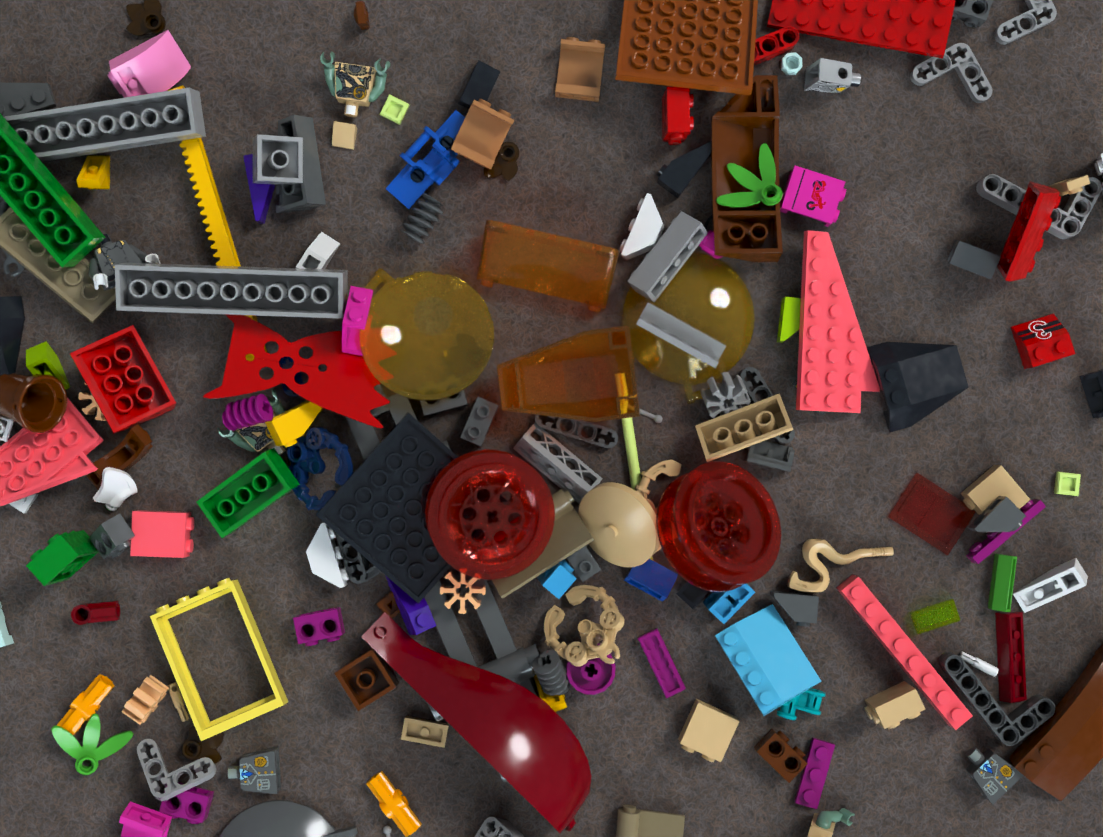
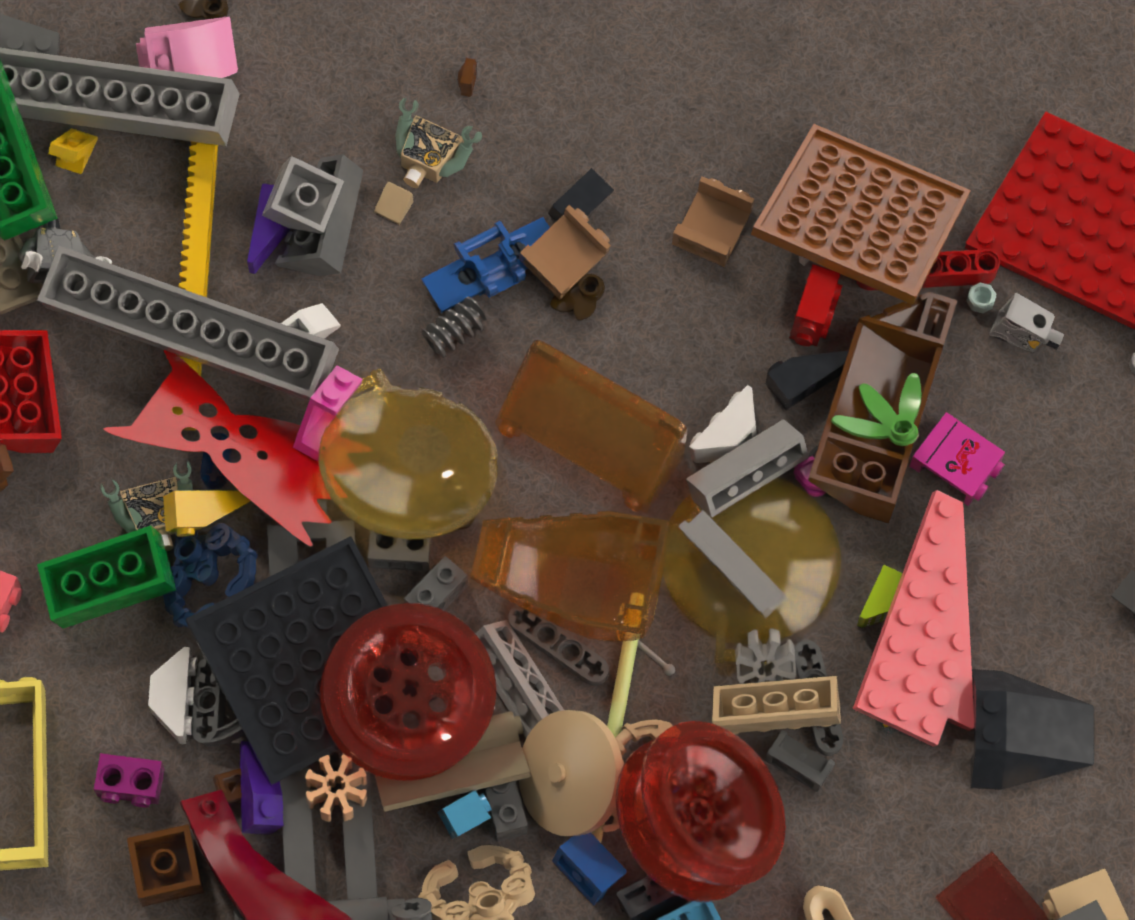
camera: 15 degrees right, 20 degrees down
magenta piece [222,394,273,431] -> none
yellowish green tile [380,94,410,125] -> none

